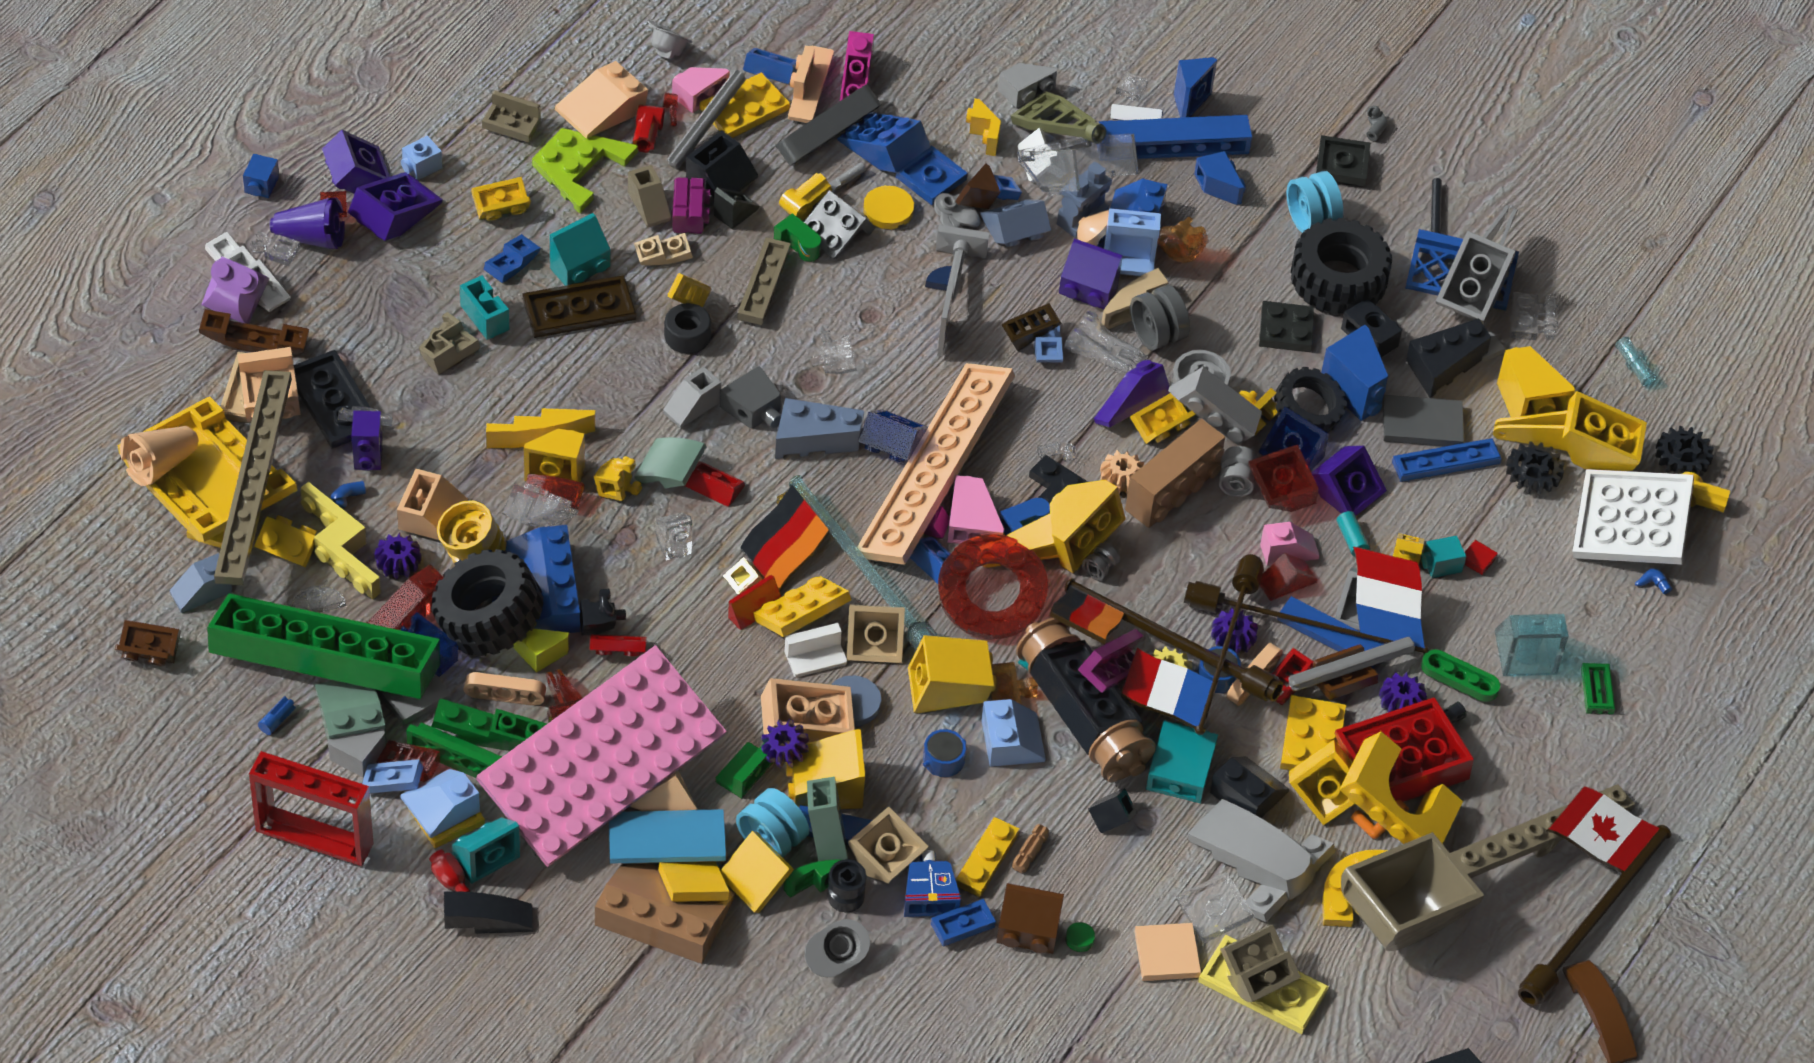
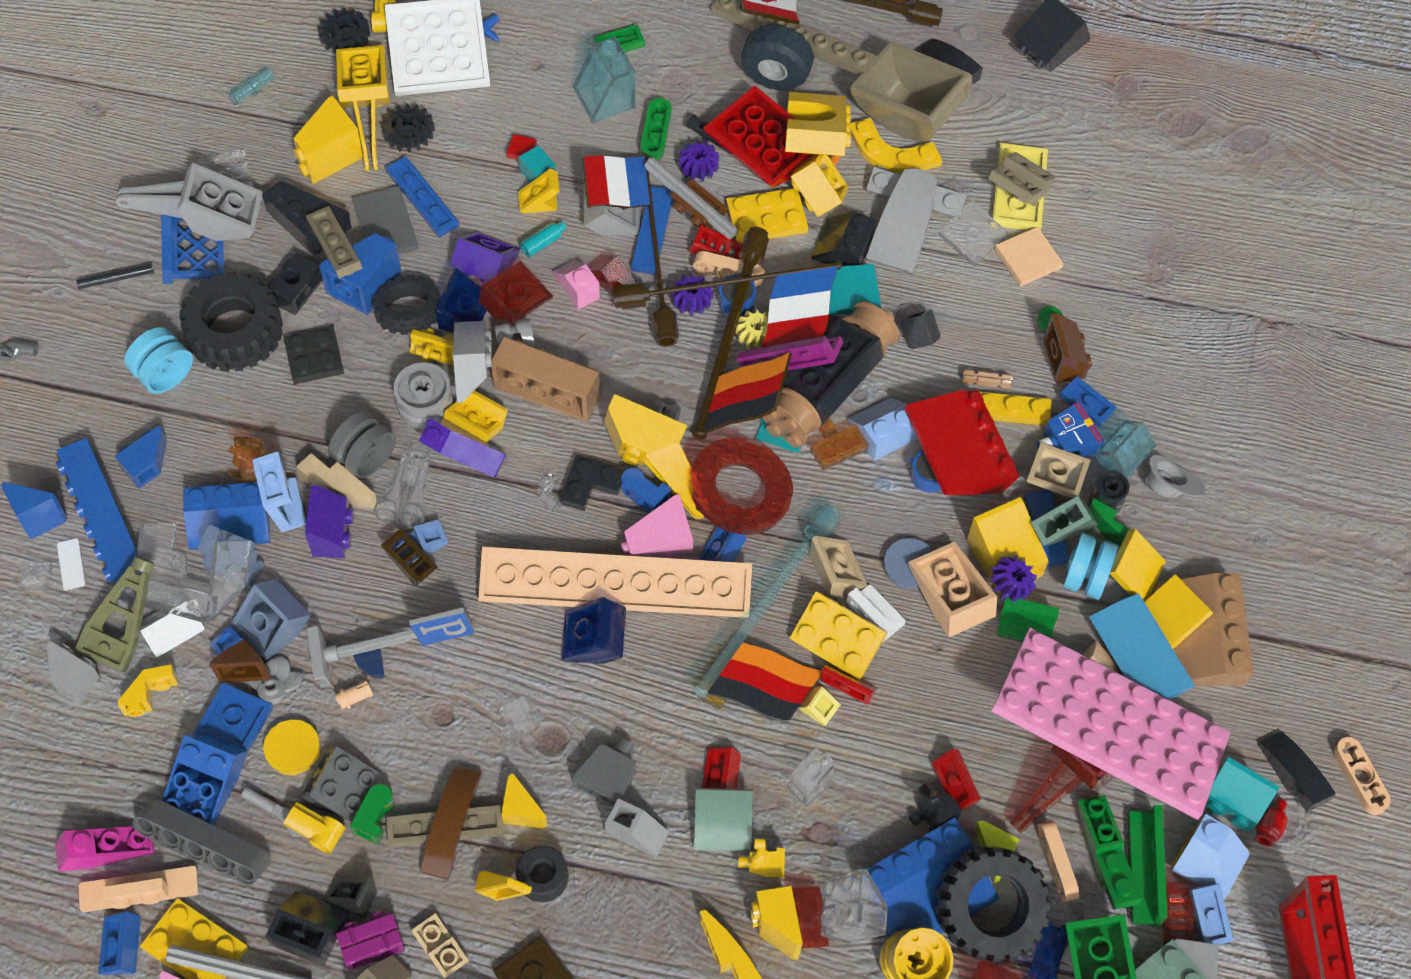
camera: 110 degrees left, 10 degrees up
sand blue wedge [775,398,864,459] -> none
yellow slope [908,635,996,713] -> none
light nougat hat [1077,210,1109,246] -> none
light nougat gear [1100,450,1144,494] -> none
pearl dark grey plate [1316,135,1371,186] -> none
none -> dark tan plate [306,206,363,278]
none -> light nougat pin [335,680,373,709]
none -> reddish brown slope [420,766,482,880]
none -> yellow slope [501,773,547,829]
none -> black wheel [741,24,814,91]
none -> red slope [904,390,1020,495]
none -> black slope [915,39,983,85]
none -> clear light blue brick [1094,420,1157,478]
none -> light nougat beam [1333,737,1391,815]

